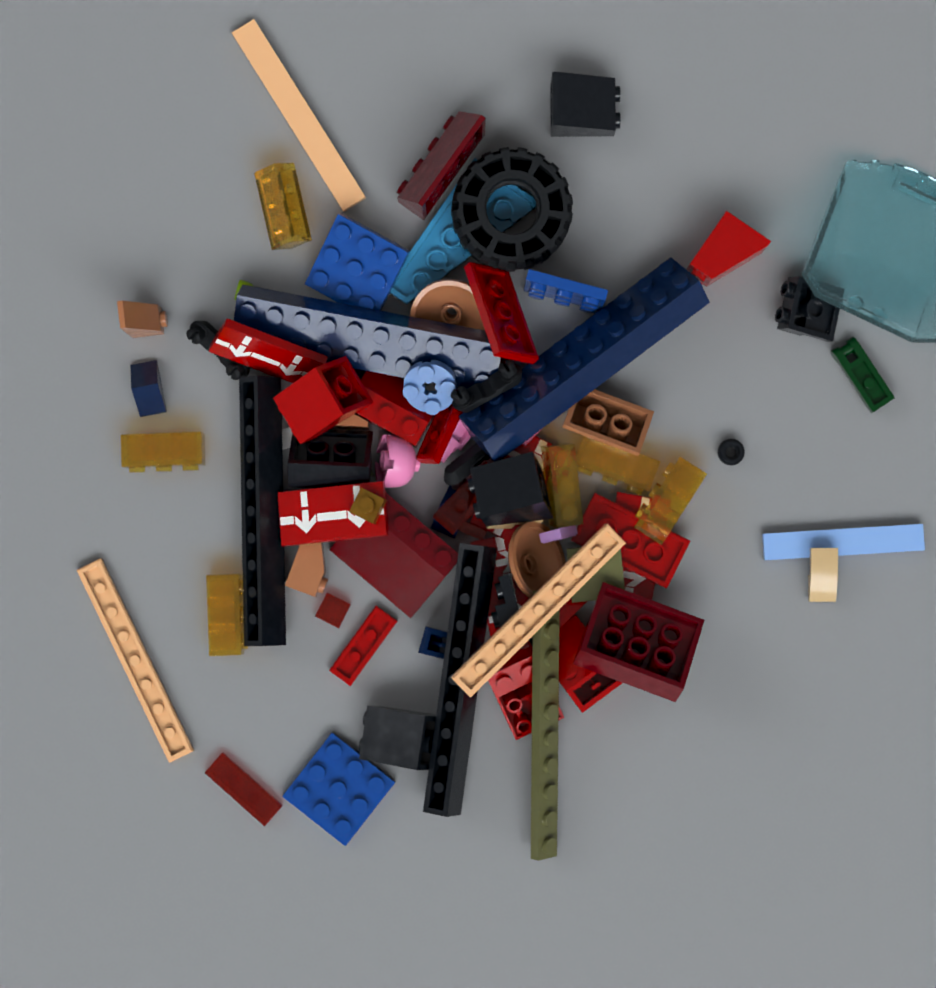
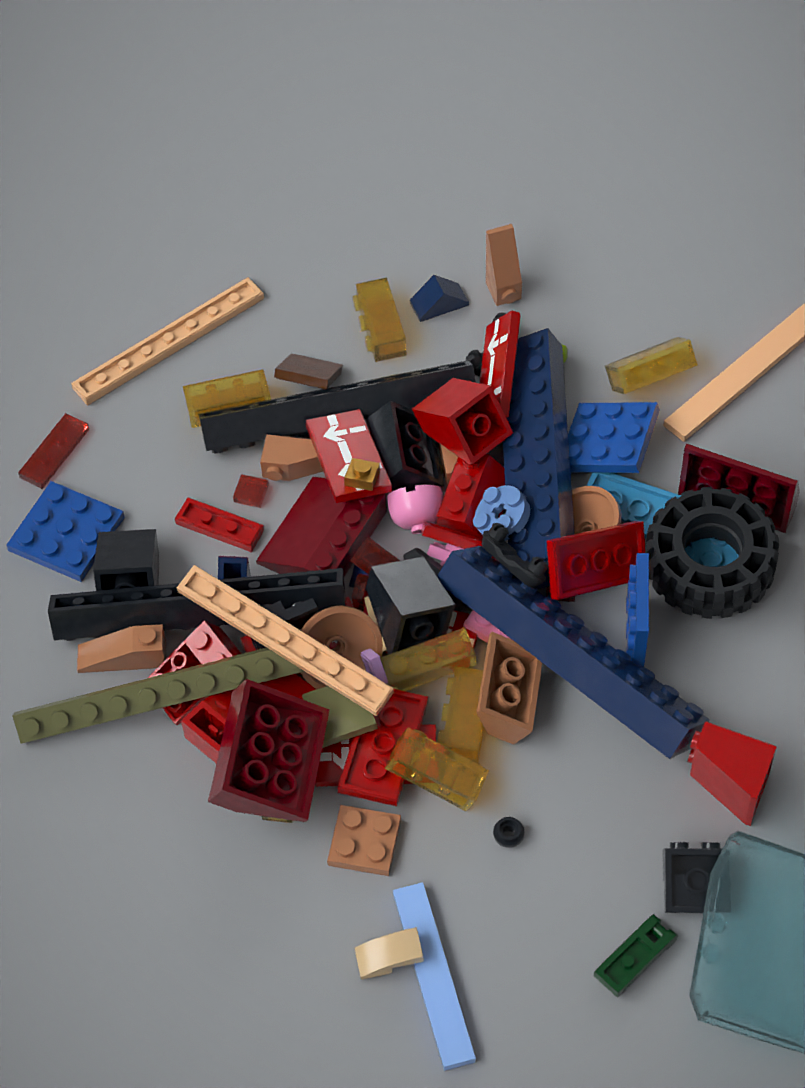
camera: 80 degrees right, 30 degrees down
none -> nougat slope [77,624,167,673]
none -> reddish brown tile [274,353,343,390]
none -> nougat plate [327,805,401,876]

